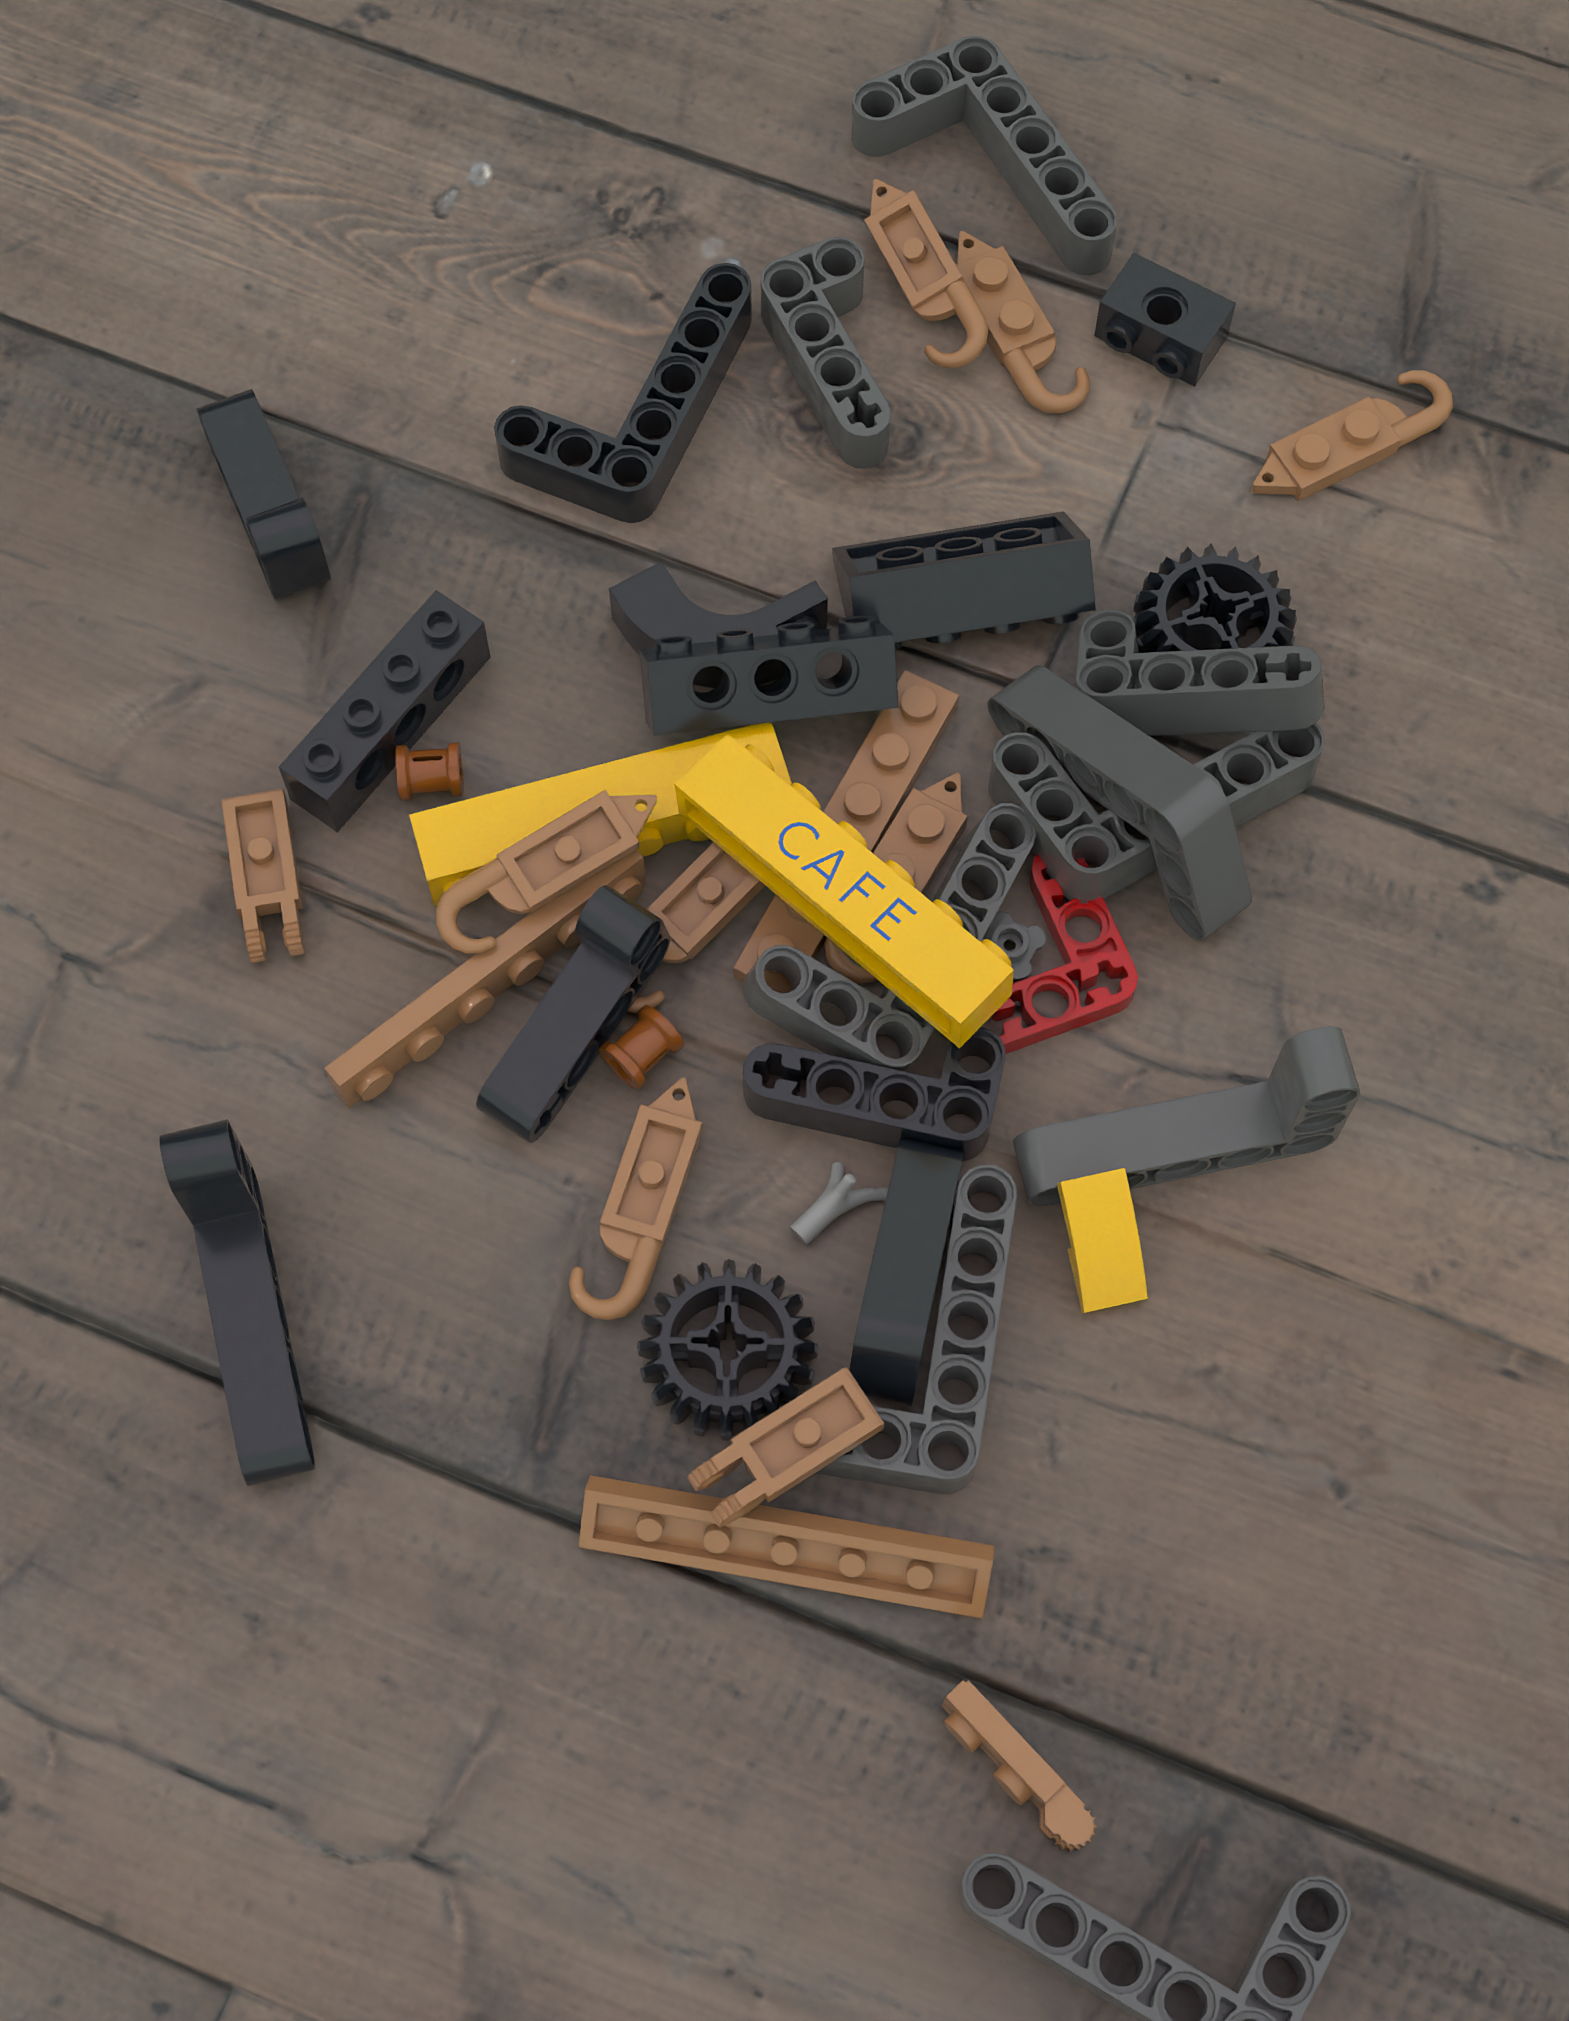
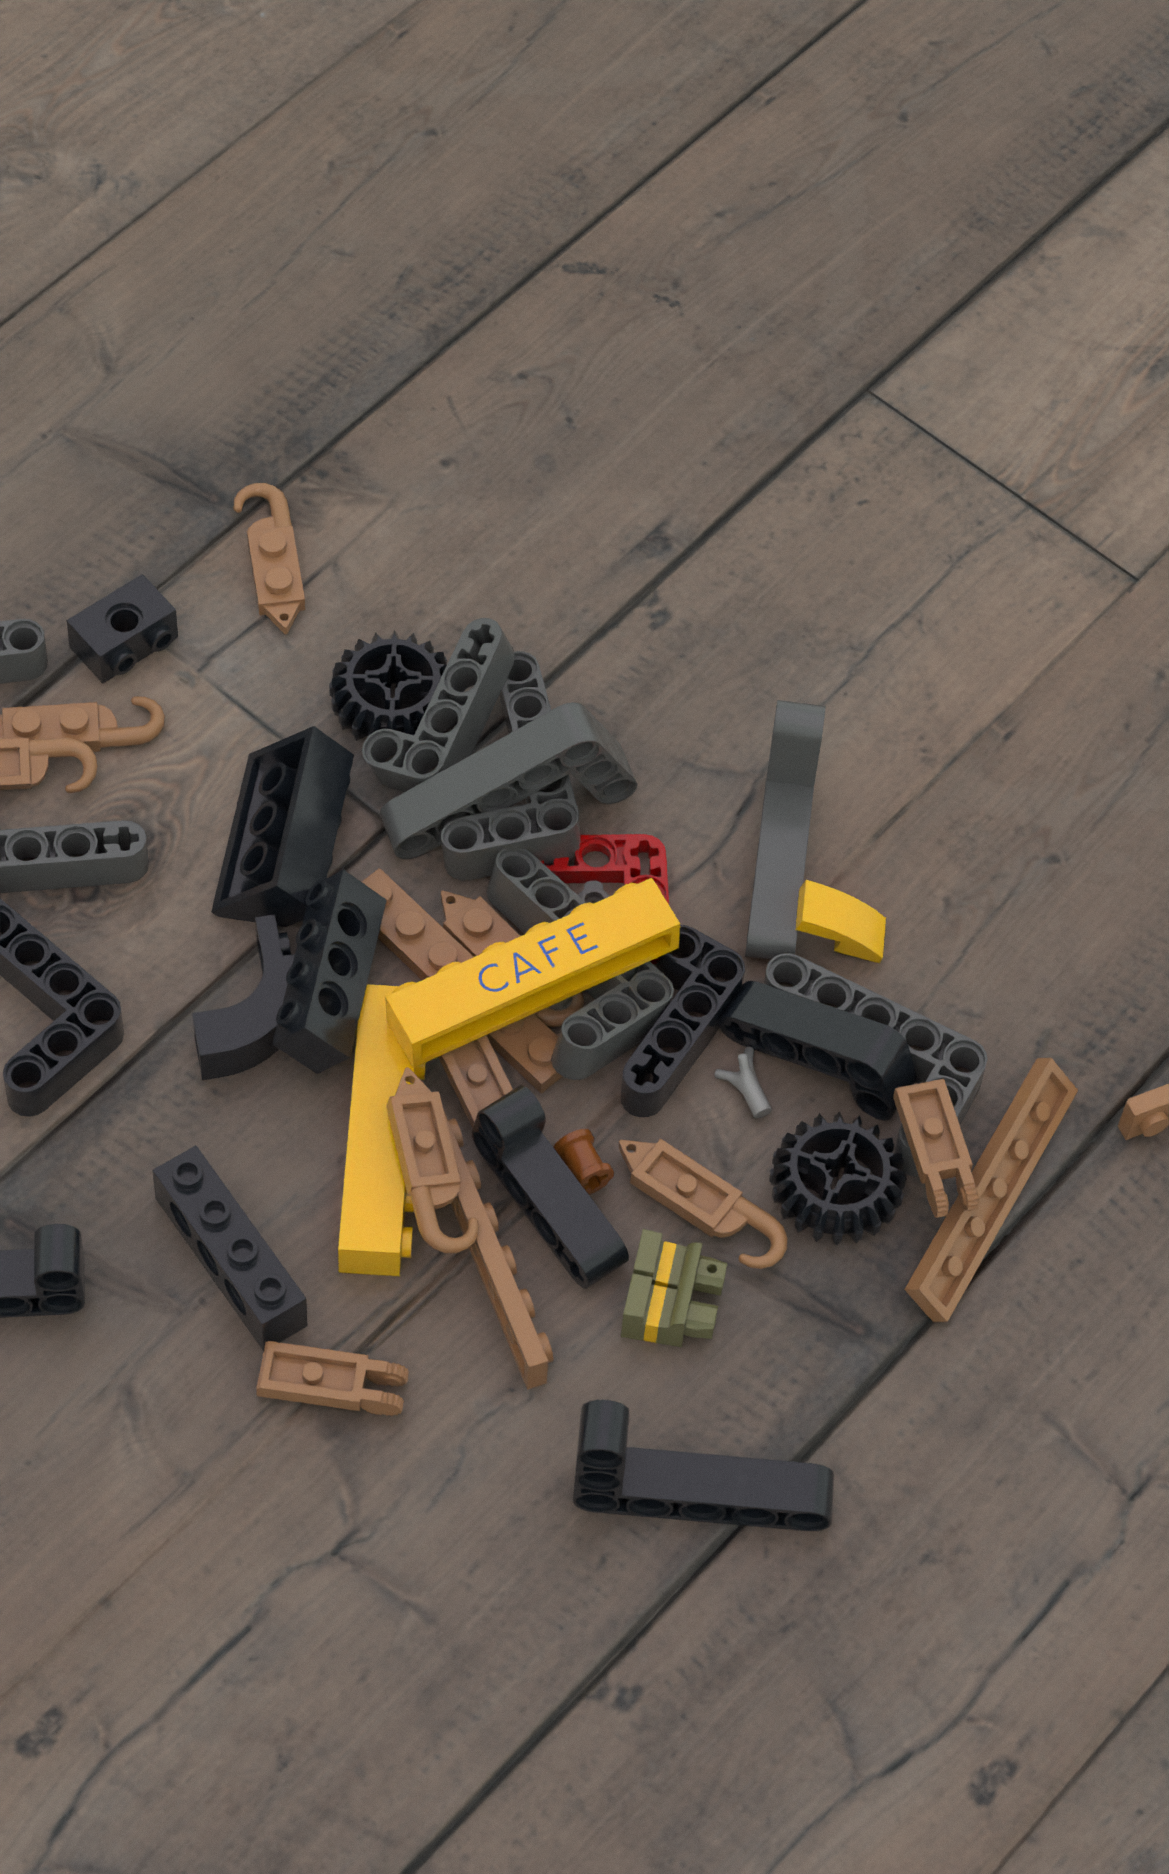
camera: 75 degrees left, 10 degrees down
dark orange bush [396,742,464,800] -> none
none -> olive hips [621,1229,728,1347]

